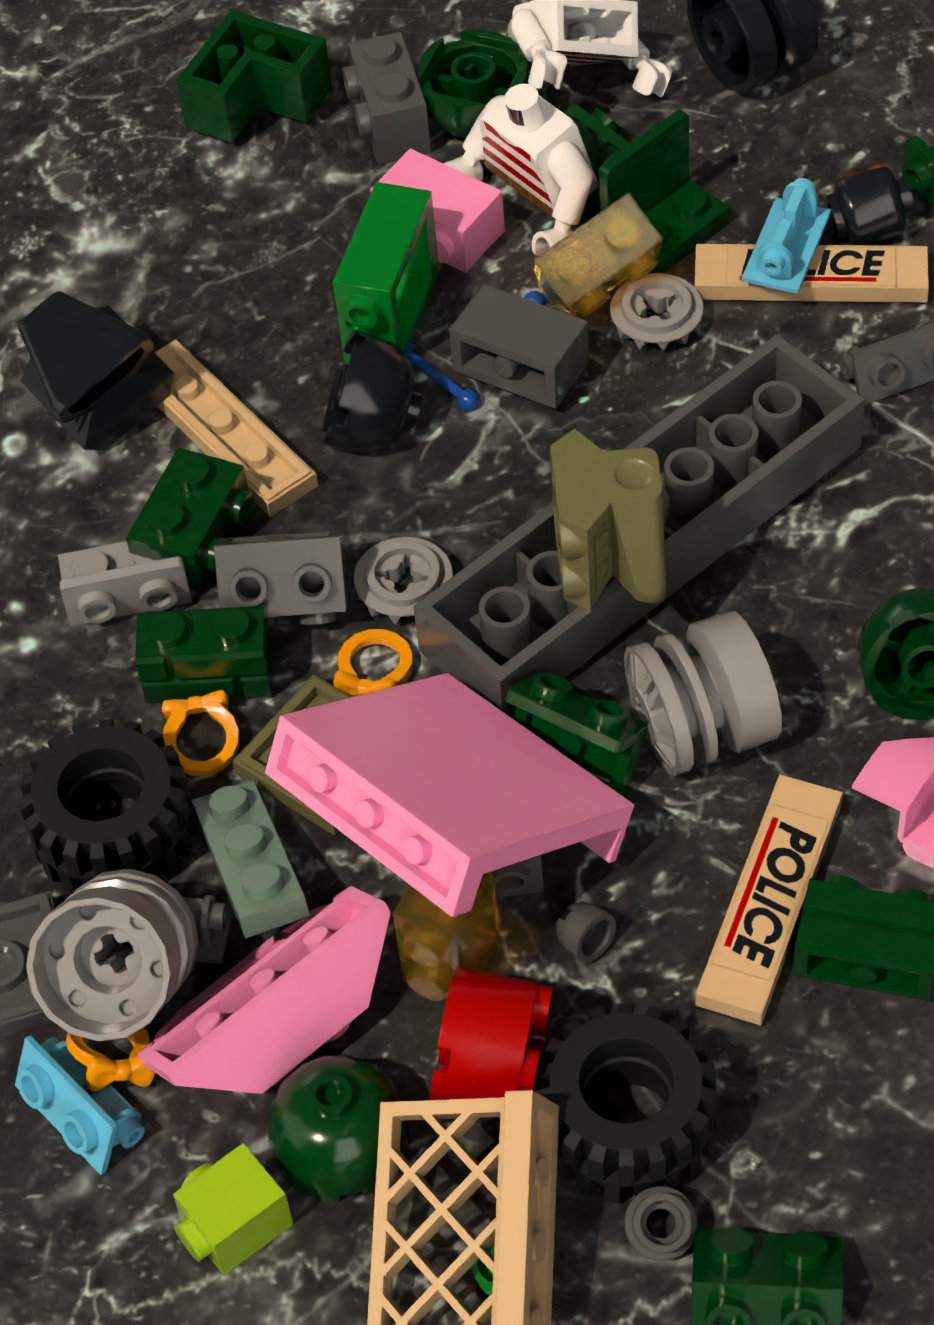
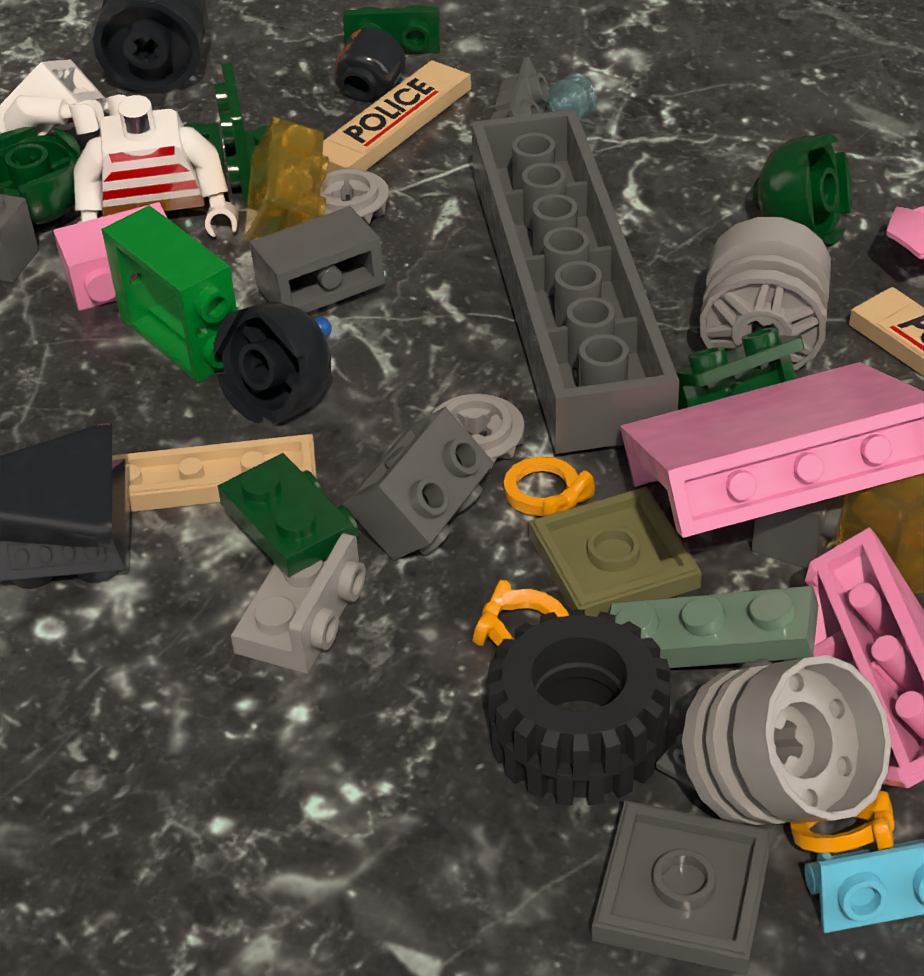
camera: 60 degrees left, 10 degrees down
dark green brick [135,606,273,703] -> none
olive piece [550,429,666,611] -> none
medium azure hinge [742,178,831,294] -> none

